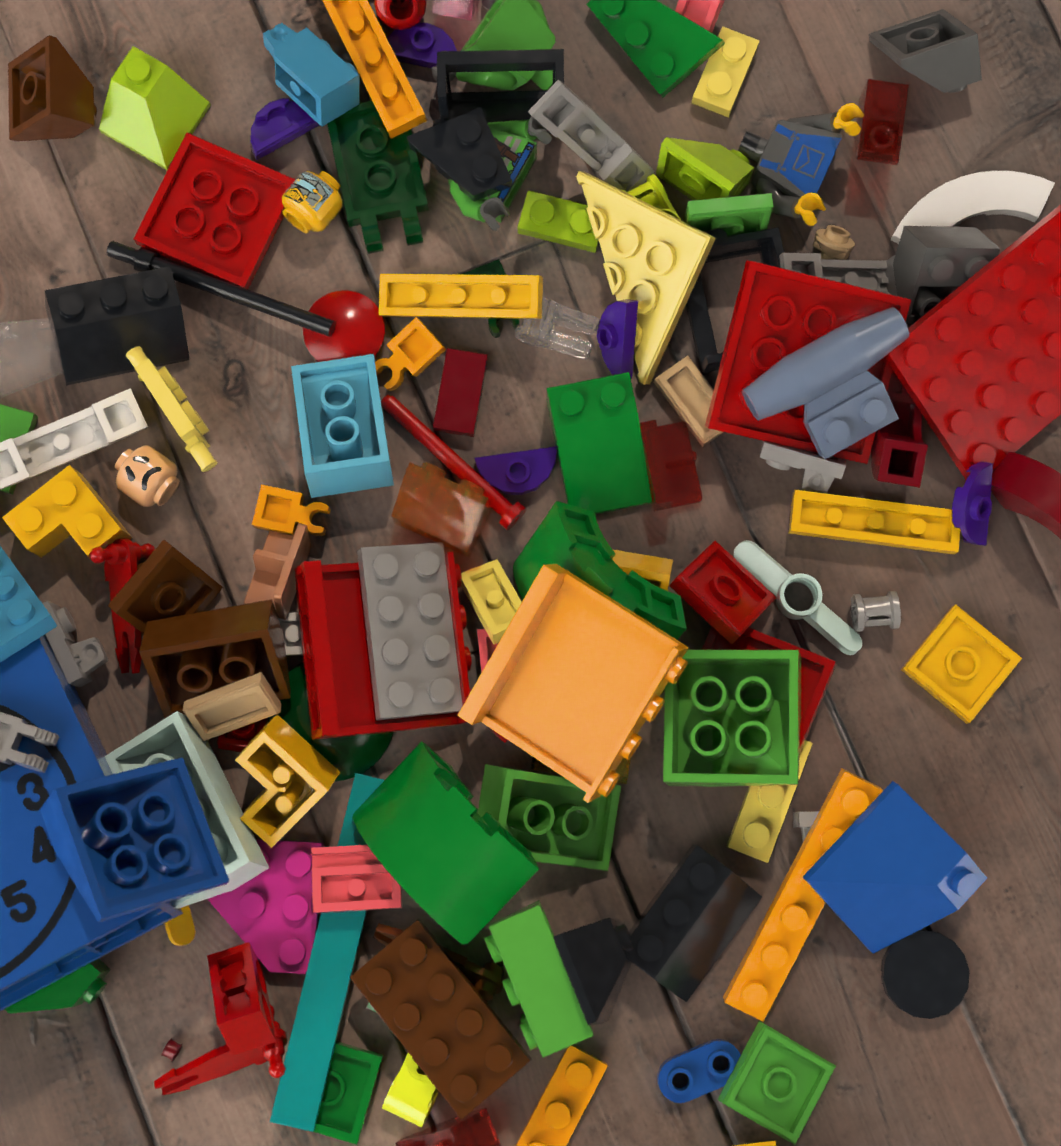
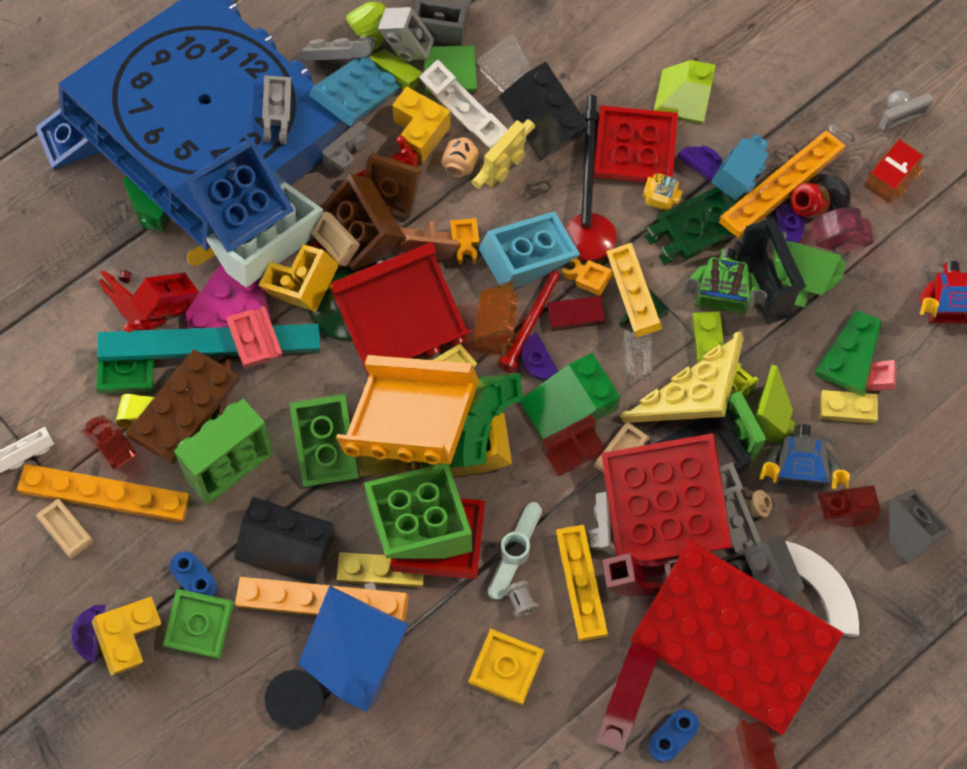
camera: 70 degrees right, 15 degrees down
reddish brown slope [8,35,97,141] -> none
green panel [352,741,539,944] -> none
light grey plate [357,542,463,720] -> none
black wing [407,107,512,202] -> none
light grey slope [528,80,655,192] -> none
black slope [553,917,635,1025] -> none
dark purple plate [597,299,638,379] -> none
red plate [669,541,776,645] -> none
sand blue plate [742,307,910,459] -> none
dark purple plate [952,461,993,546] -> none

